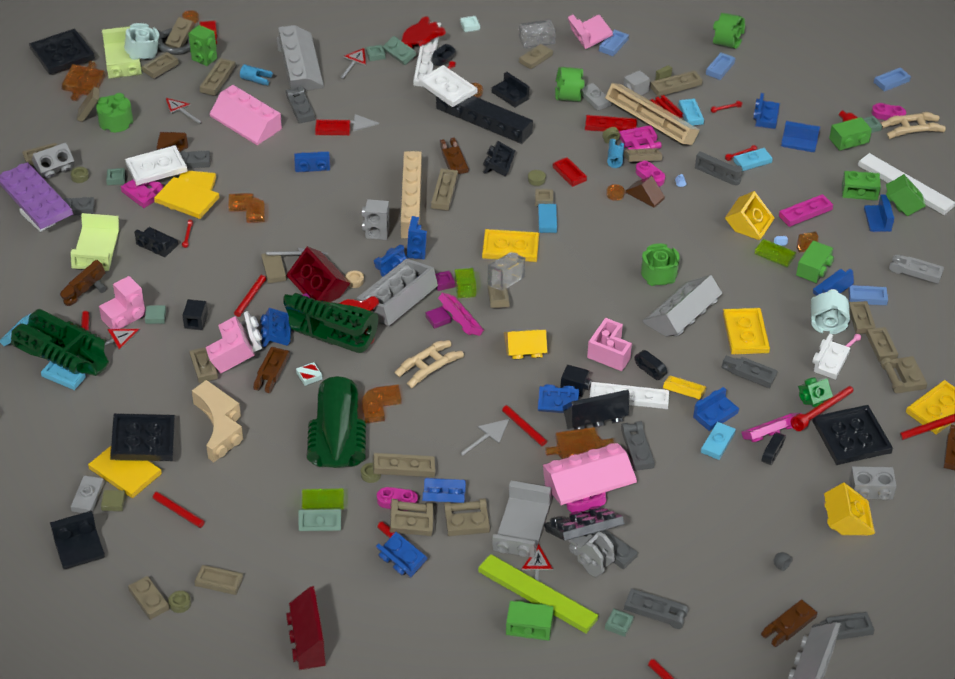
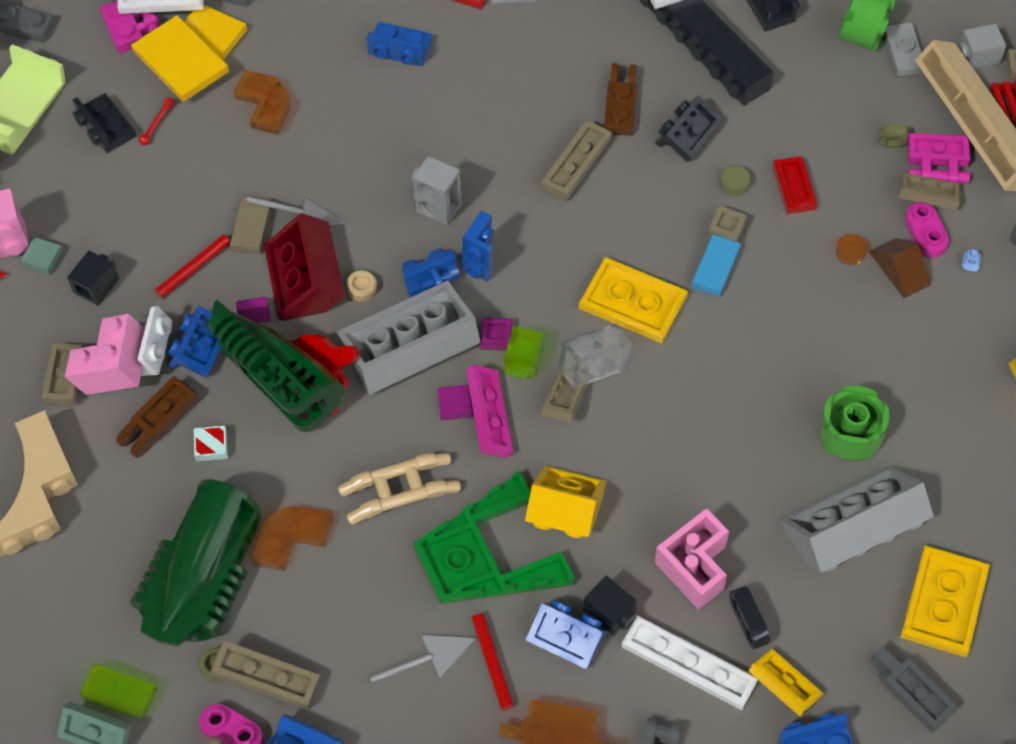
camera: 25 degrees right, 15 degrees up
tan brick [401,151,422,238] -> none
black slope [562,389,629,432] -> none
red tile [585,115,637,132] -> none
dark azure hinge [607,139,624,168] -> none
none -> green wing [414,471,575,604]

